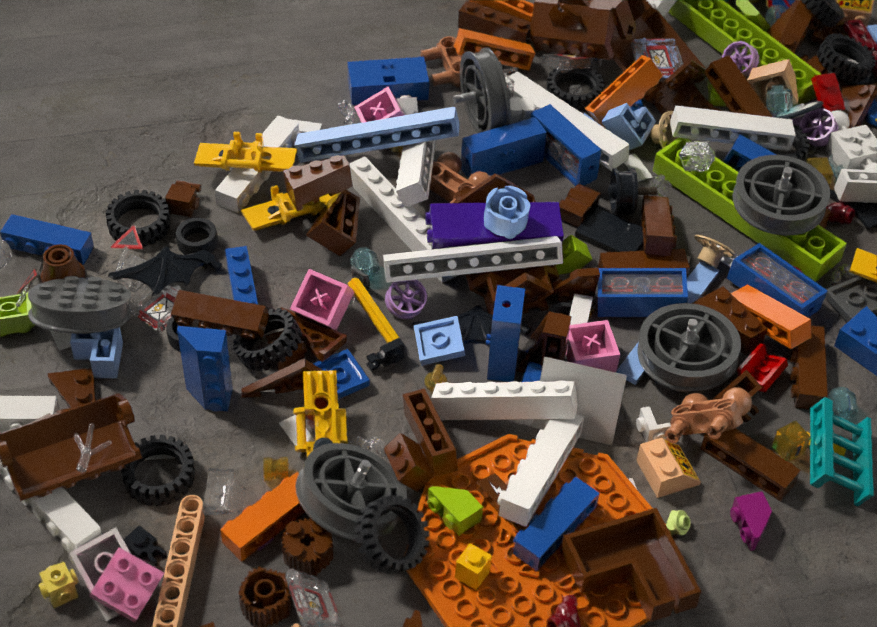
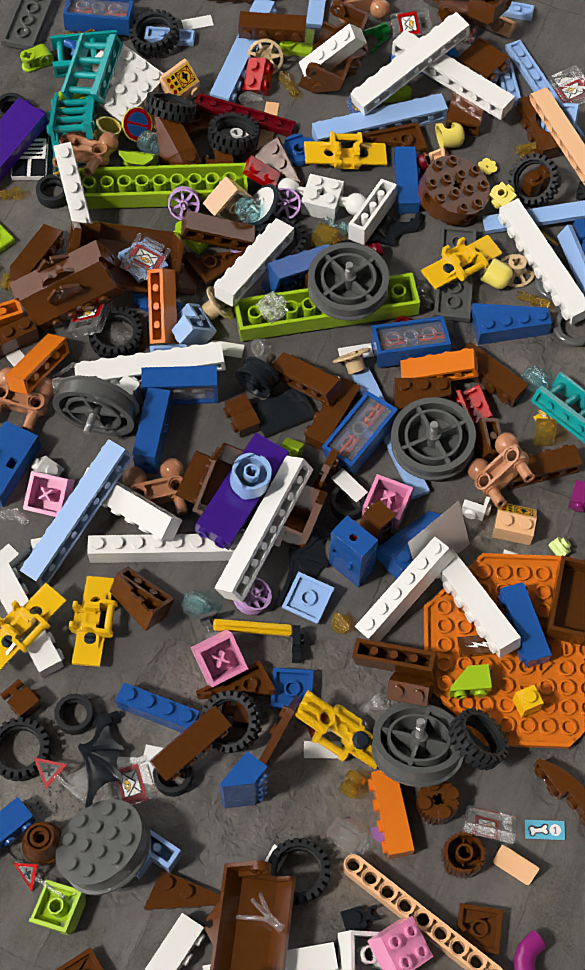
camera: 55 degrees left, 15 degrees up
reddish brown wedge [283,155,353,211] -> none

